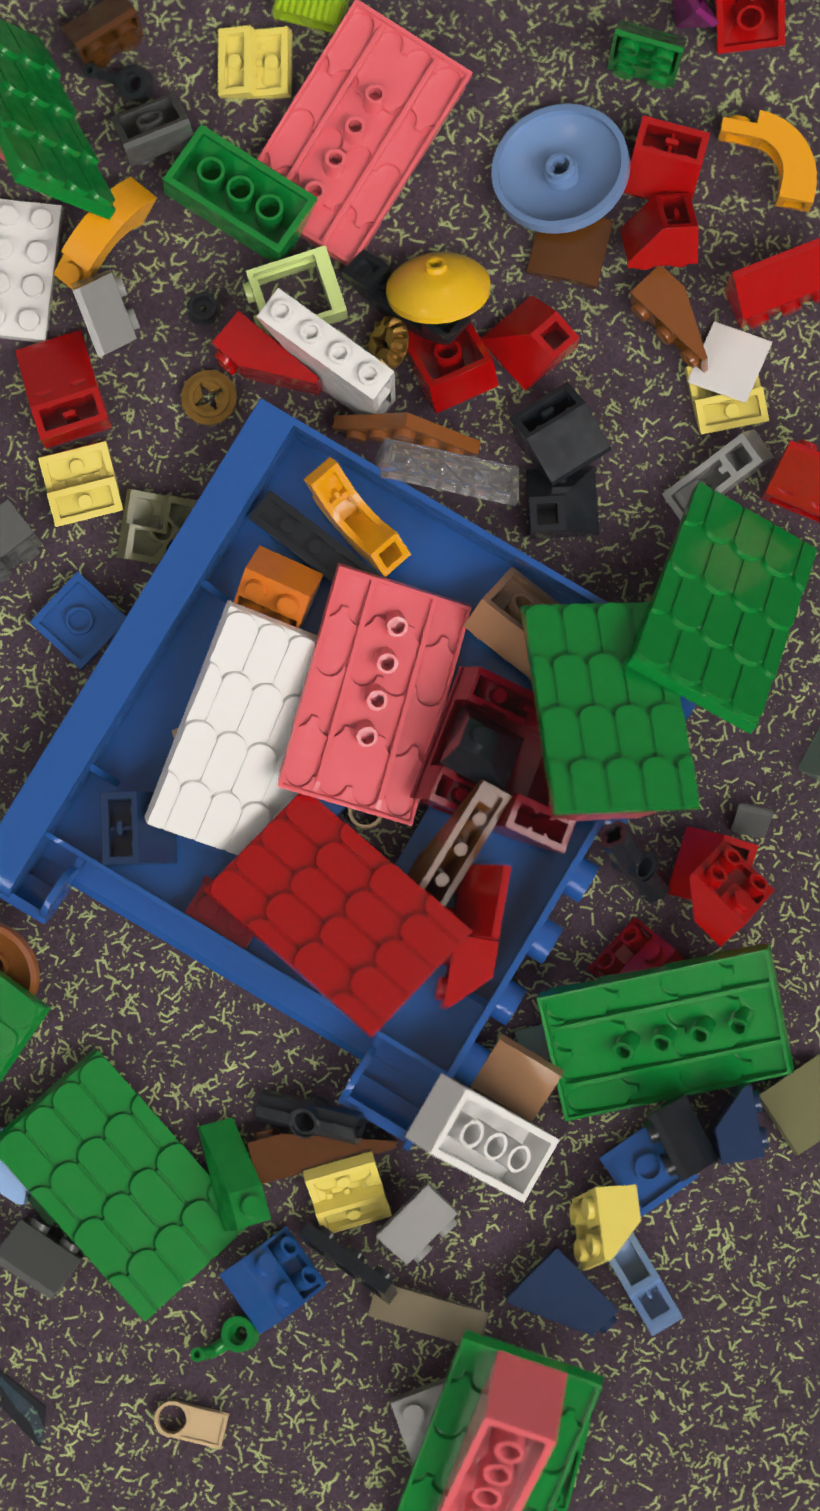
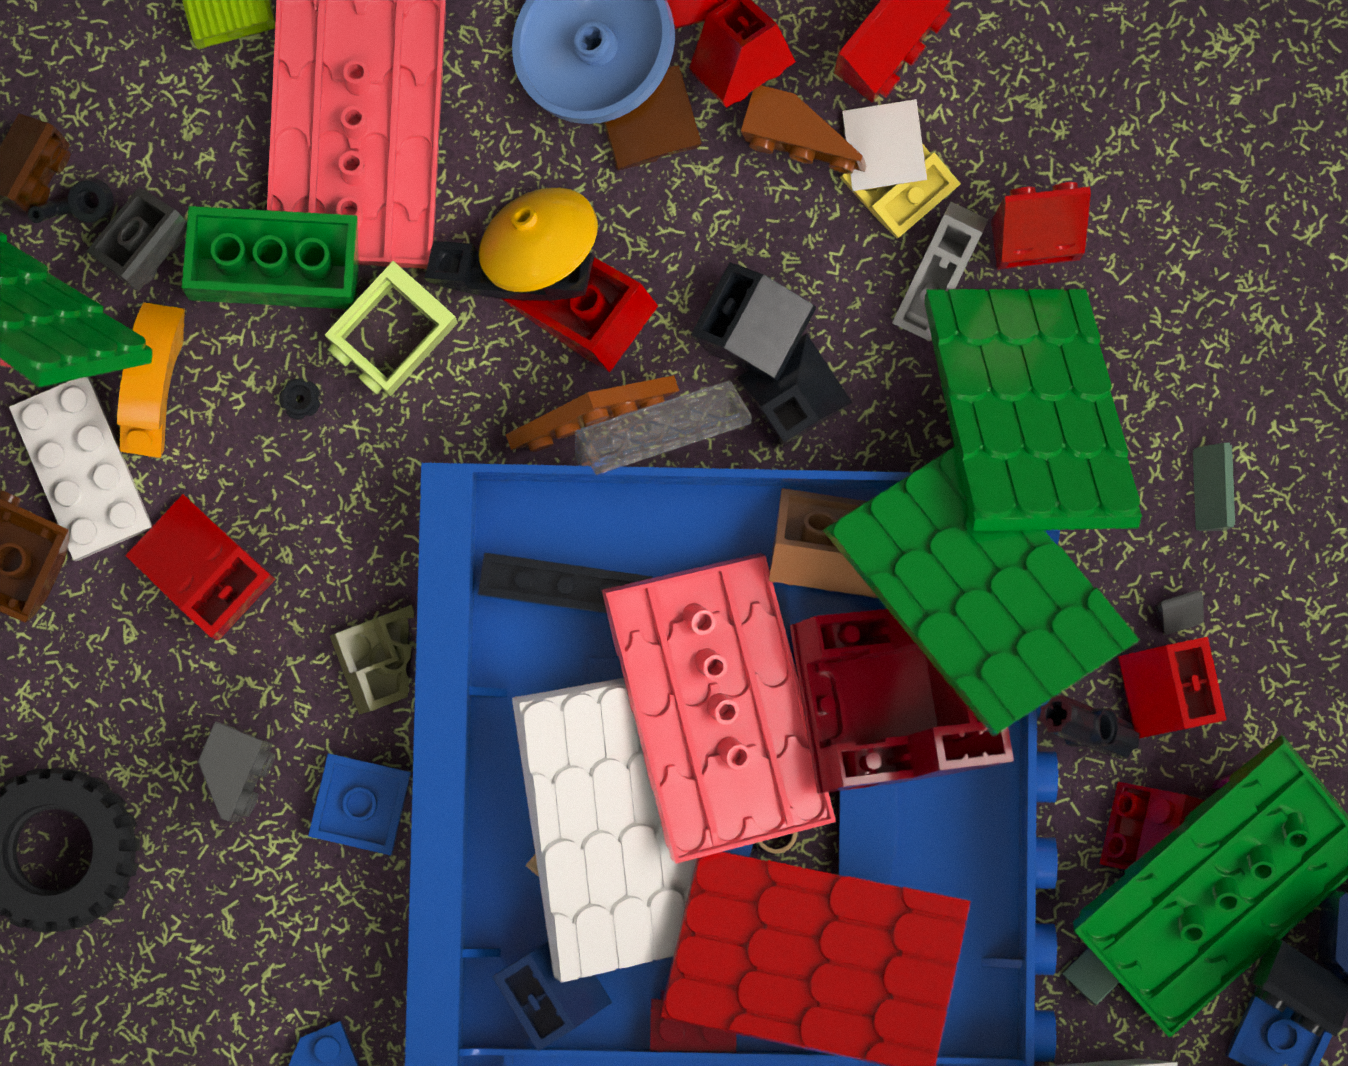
camera: 35 degrees left, 0 degrees up
light yellow slope [38,440,124,527] -> none
light grey slope [72,269,140,357] -> none
pearl gold gear [181,370,237,427] -> none
red slope [211,311,323,396] -> none
light yellow slope [218,25,292,99] -> none
orange slope [234,545,324,629] -> none
white slope [257,288,396,415] -> none
light orange arch [304,457,411,577] -> none
pearl gold gear [365,316,409,370] -> none
reddish brown slope [407,778,513,906] -> none
red slope [434,936,499,1010] -> none
black slope [440,705,524,791] -> none
red slope [447,864,511,941] -> none
medium nougat slope [471,1034,564,1122] -> none
red slope [481,295,580,392] -> none
red slope [689,840,775,947] -> none

